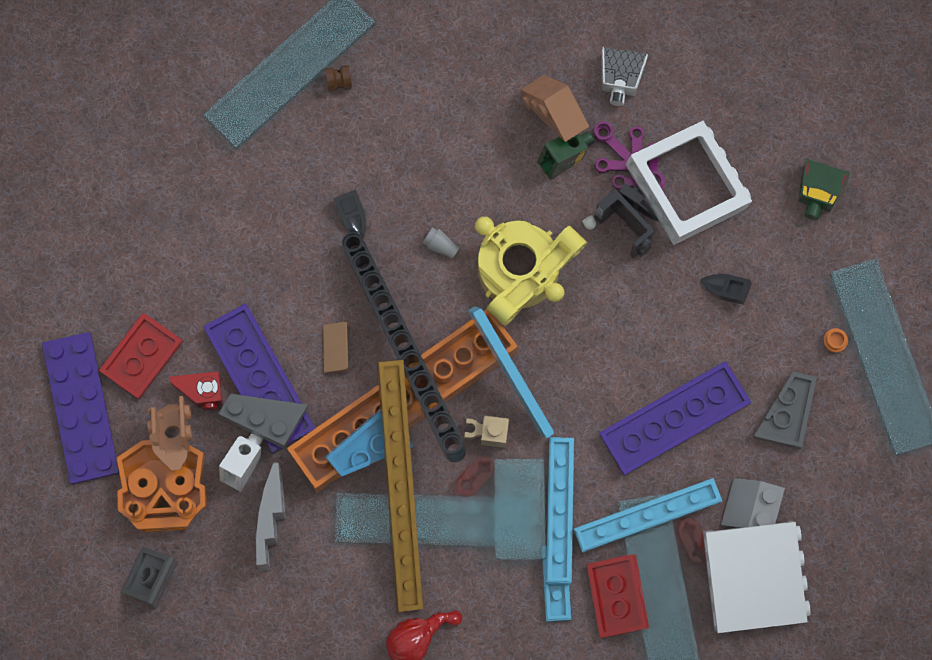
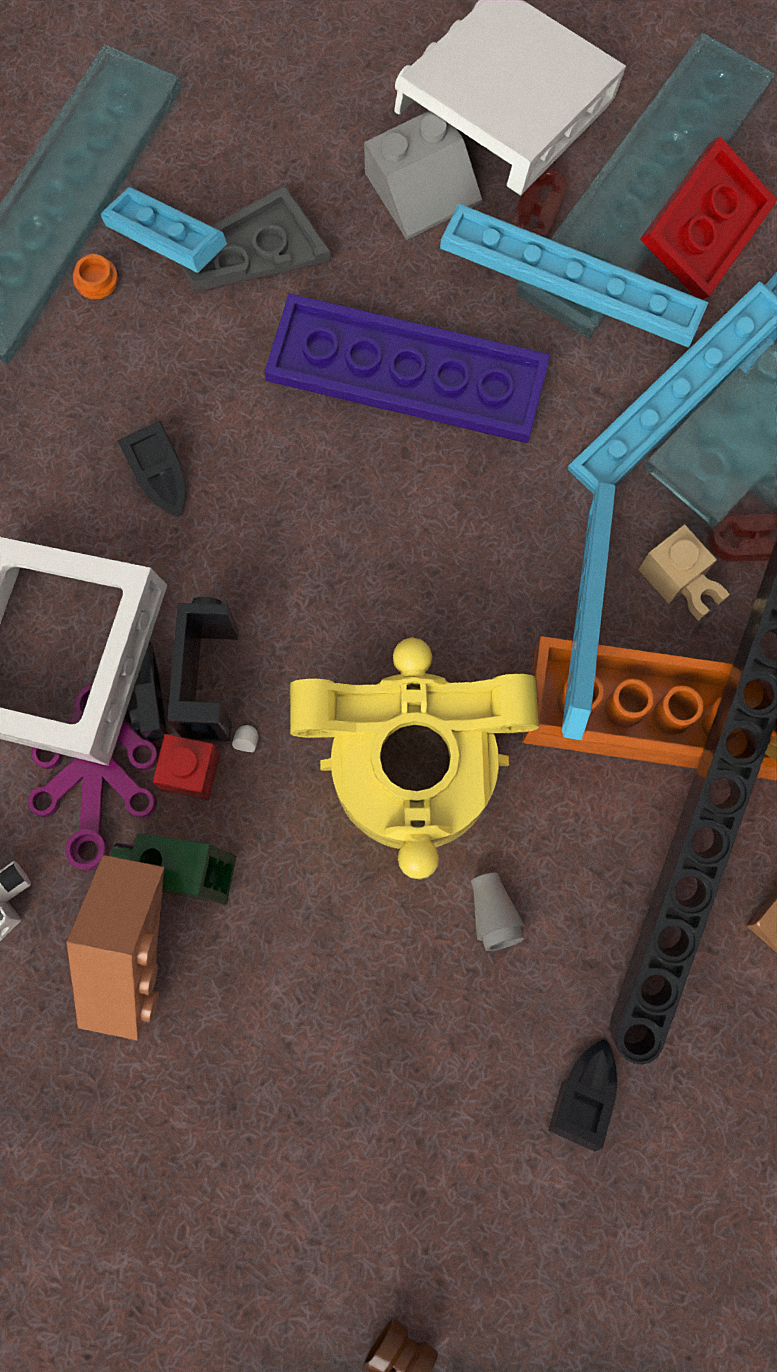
camera: 135 degrees left, 0 degrees up
none -> medium azure tile [100,187,227,273]
none -> red brick [153,734,220,800]

